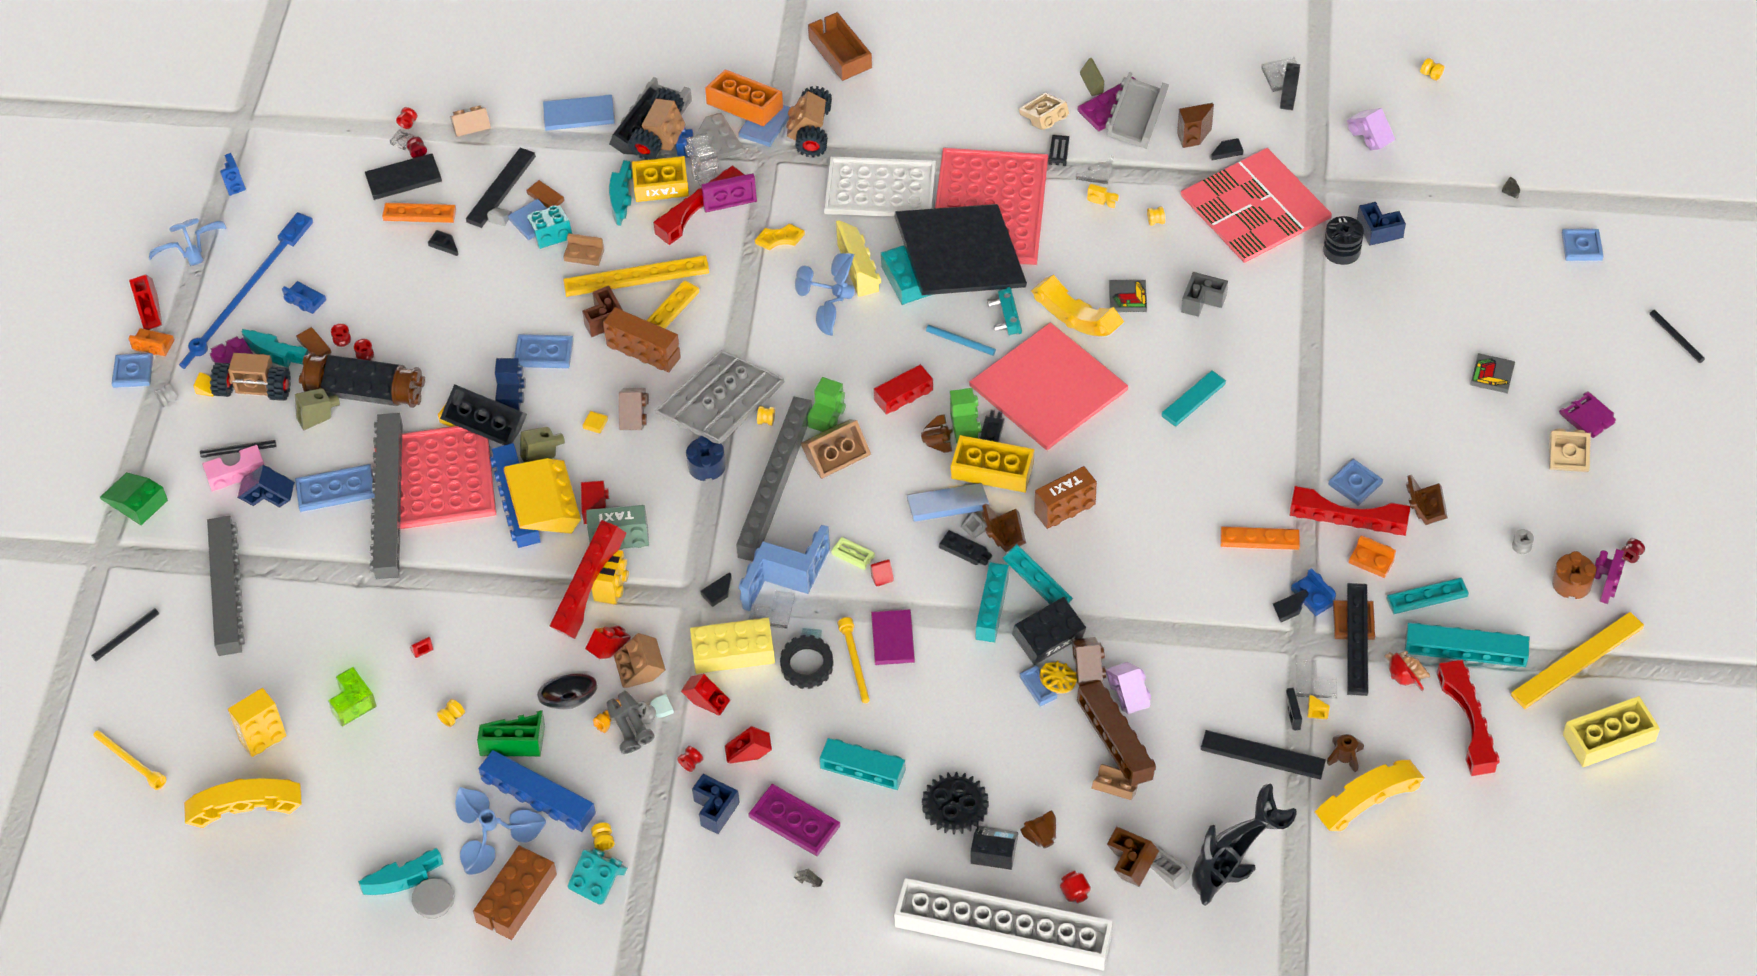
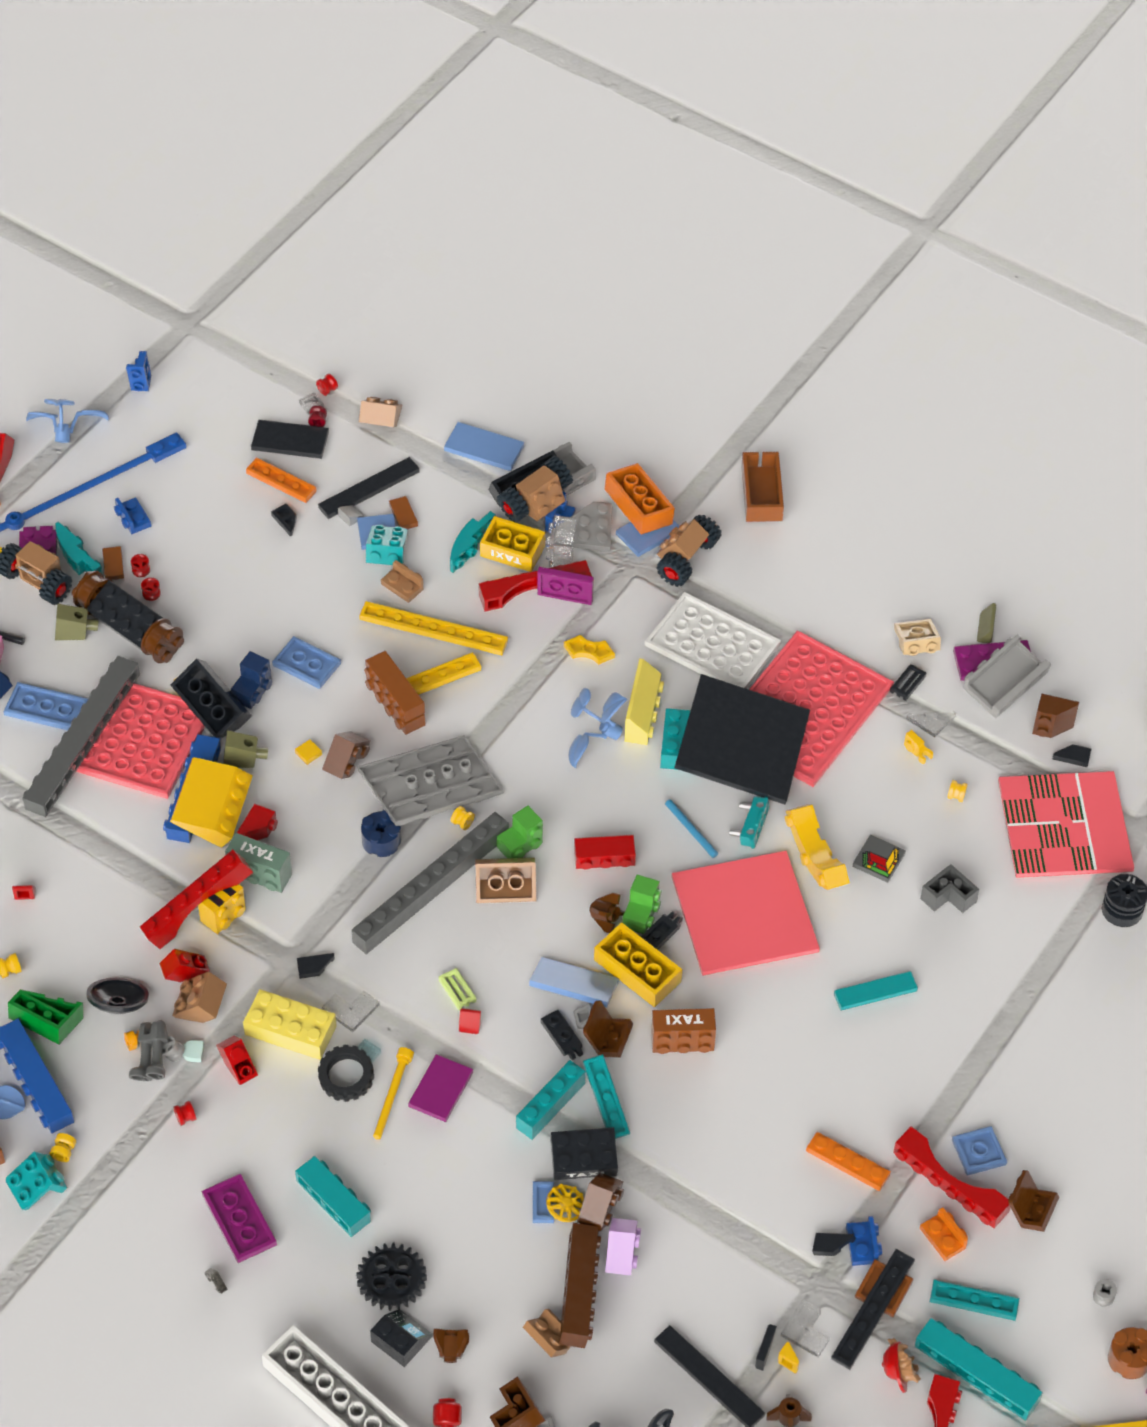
camera: 25 degrees right, 0 degrees up
copper brick [582,286,623,337] -> none
dark blue brick [692,774,740,834] -> none
red slope [725,726,772,764] -> none
medium blue bracket [739,525,830,611] -> none

